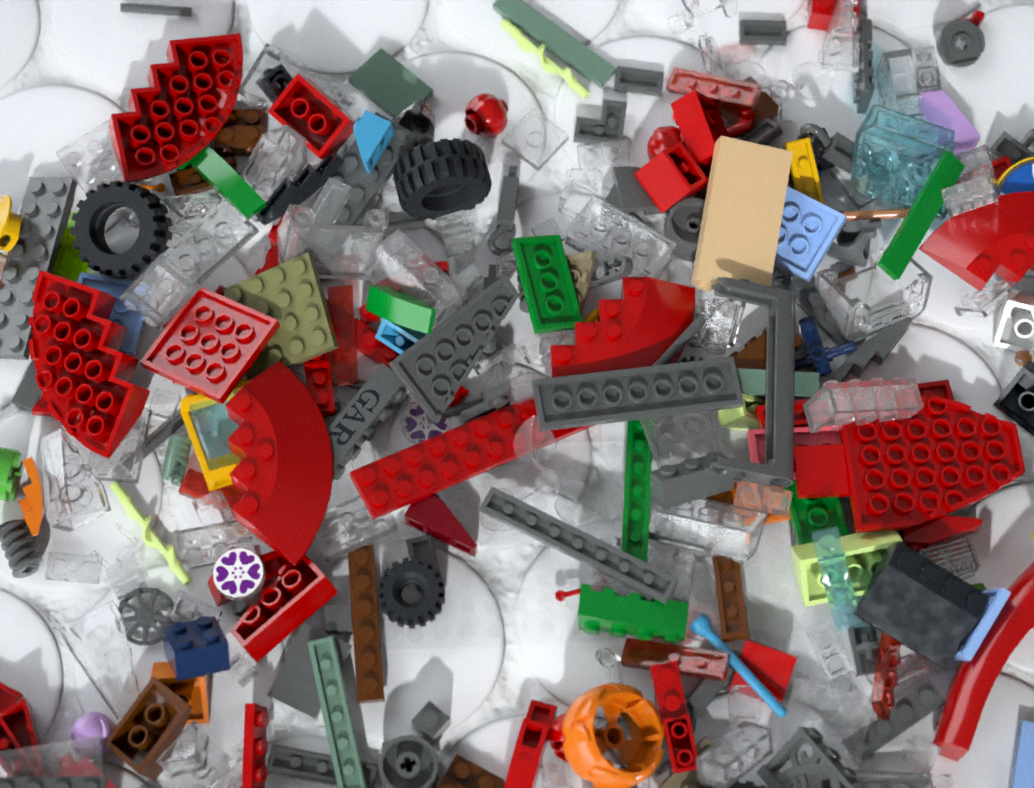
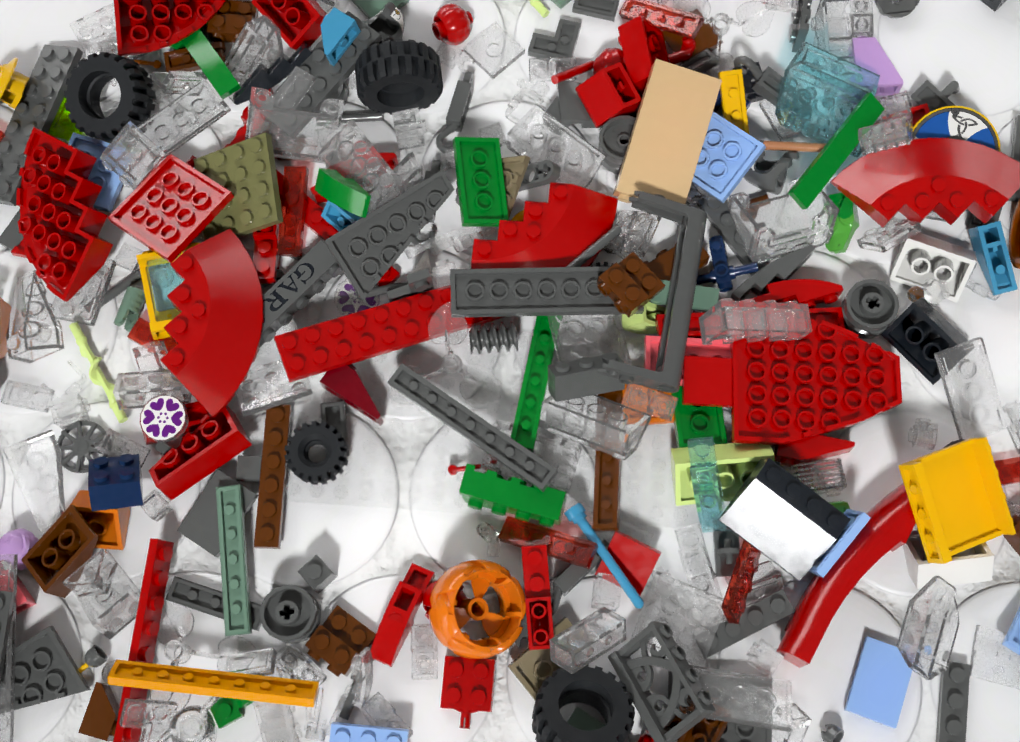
camera: 15 degrees right, 5 degrees up
none -> dark grey piece [469,321,518,354]
none -> red bar [551,60,594,84]
none -> reddish brown plate [597,252,666,318]
none -> red slope [747,279,844,309]
none -> bright green animal [825,193,860,254]
none -> dark grey wheel [840,279,899,339]

